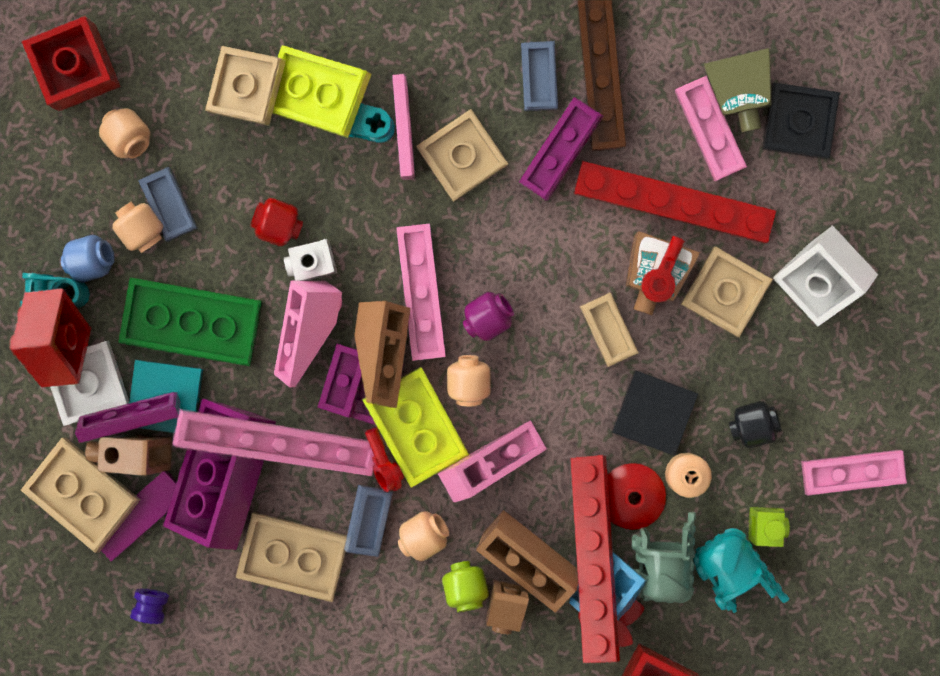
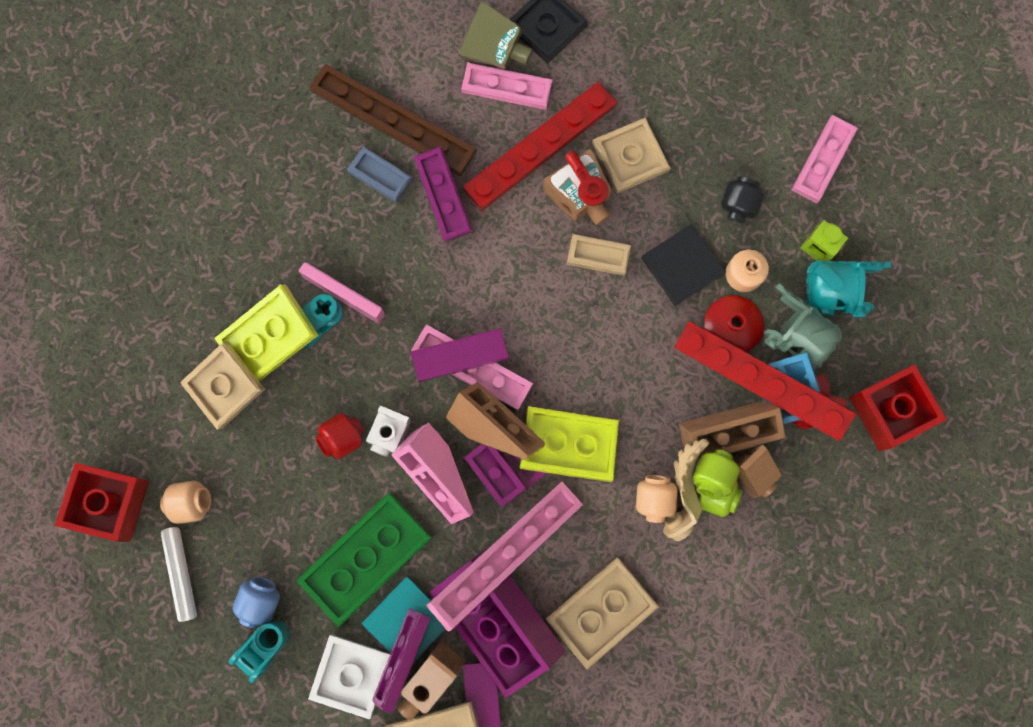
camera: 60 degrees left, 10 degrees down
red brick [10,289,91,387] -> none
light nougat head [112,201,163,253] -> none
sand blue tile [138,167,198,242] -> none
sand blue tile [344,485,393,557] -> none
red plate [365,427,404,492] -> none
tan tile [416,109,508,202] -> none
bright pink slope [438,420,547,503] -> none
light nougat head [447,355,491,407] -> none
magenta head [463,292,514,341] -> none
white slope [773,225,878,326] -> none
none -> white axle [161,527,197,622]
none -> magenta tile [411,328,509,383]
none -> tan plant [663,439,709,541]
none -> lime head [692,449,740,500]

